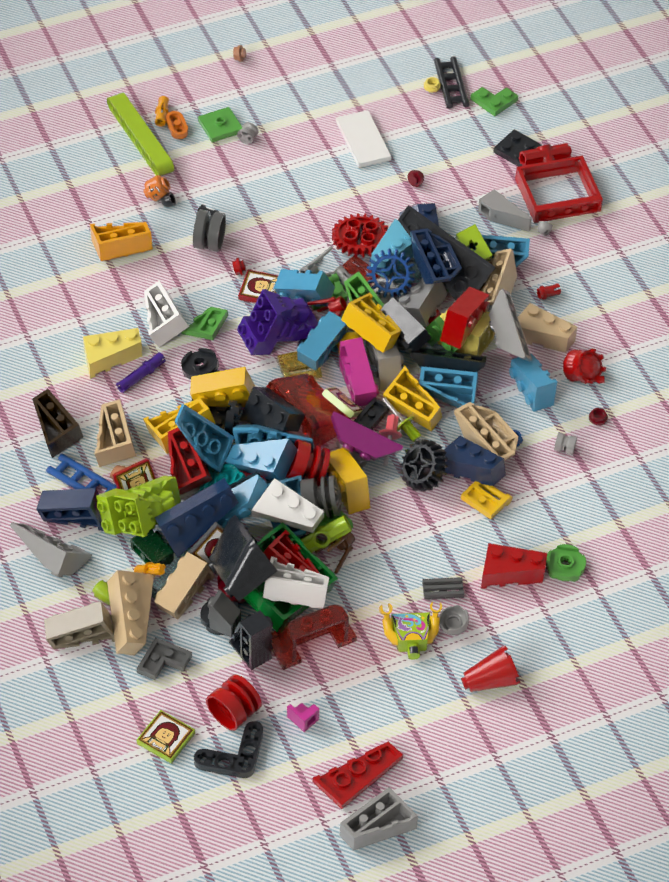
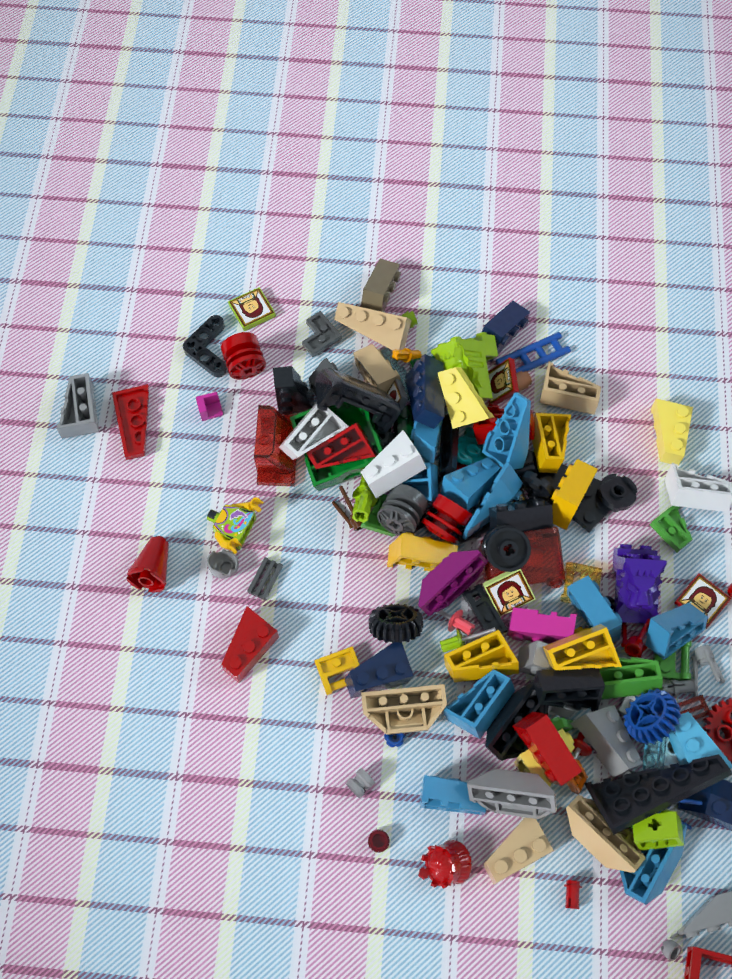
camera: 120 degrees right, 15 degrees up
light grey wedge [10,522,92,577] -> none
dark brown wedge [32,389,83,458] -> none
dark purple pin [116,352,166,393] -> none
dark blue wedge [410,228,462,284] -> none
bright green plate [546,544,586,582] -> none
none -> light yellow wedge [438,367,494,429]
none -> black wheel [482,524,531,572]

